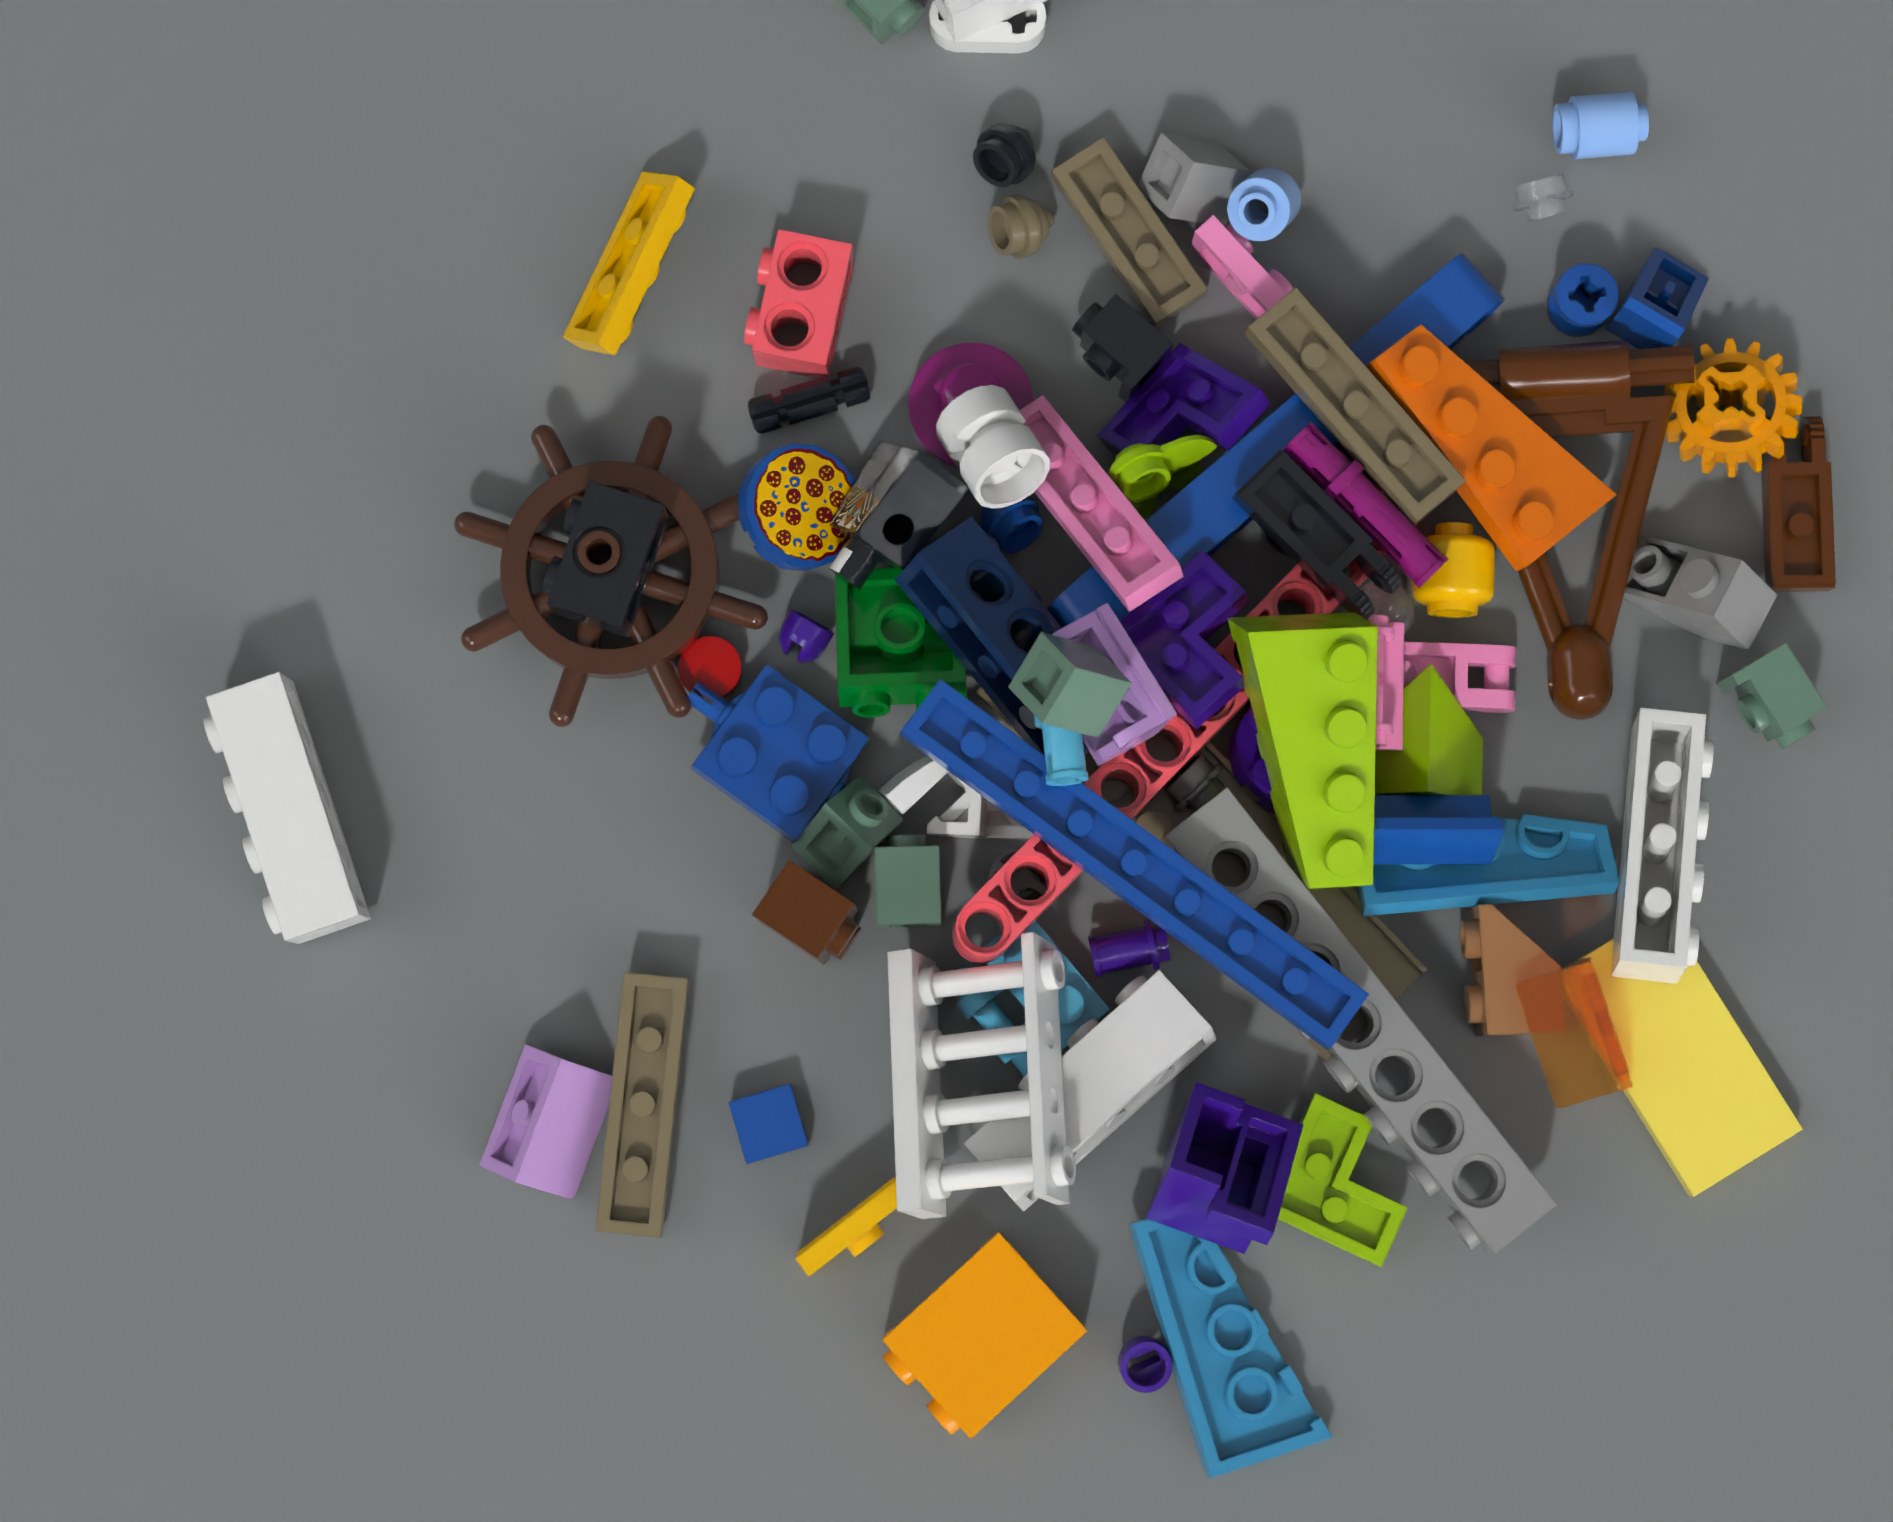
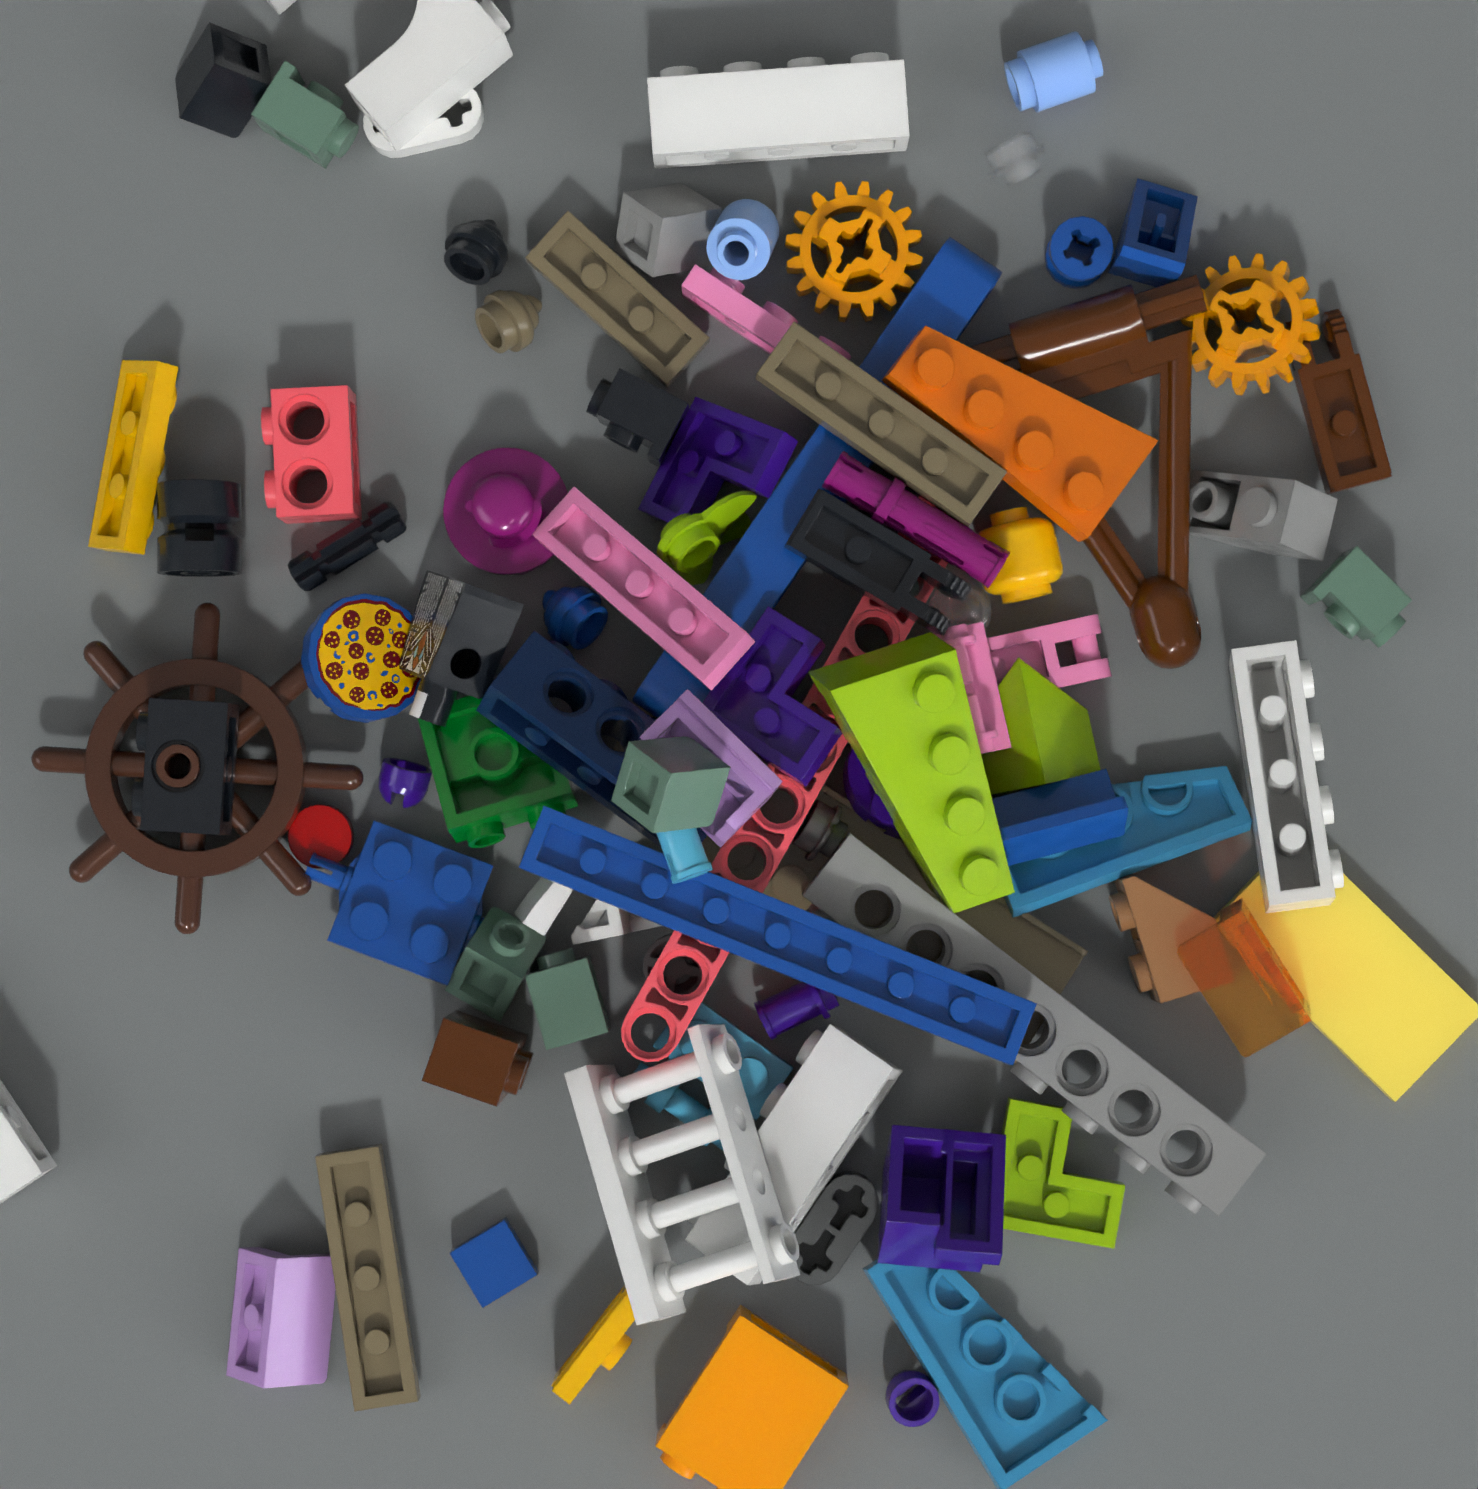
camera: 15 degrees left, 5 degrees up
white wheel [936,385,1050,509] -> none
none -> black wheel [157,479,242,577]
none -> white brick [647,52,910,169]
none -> light orange gear [785,181,923,323]
none -> dark grey beam [794,1171,879,1285]

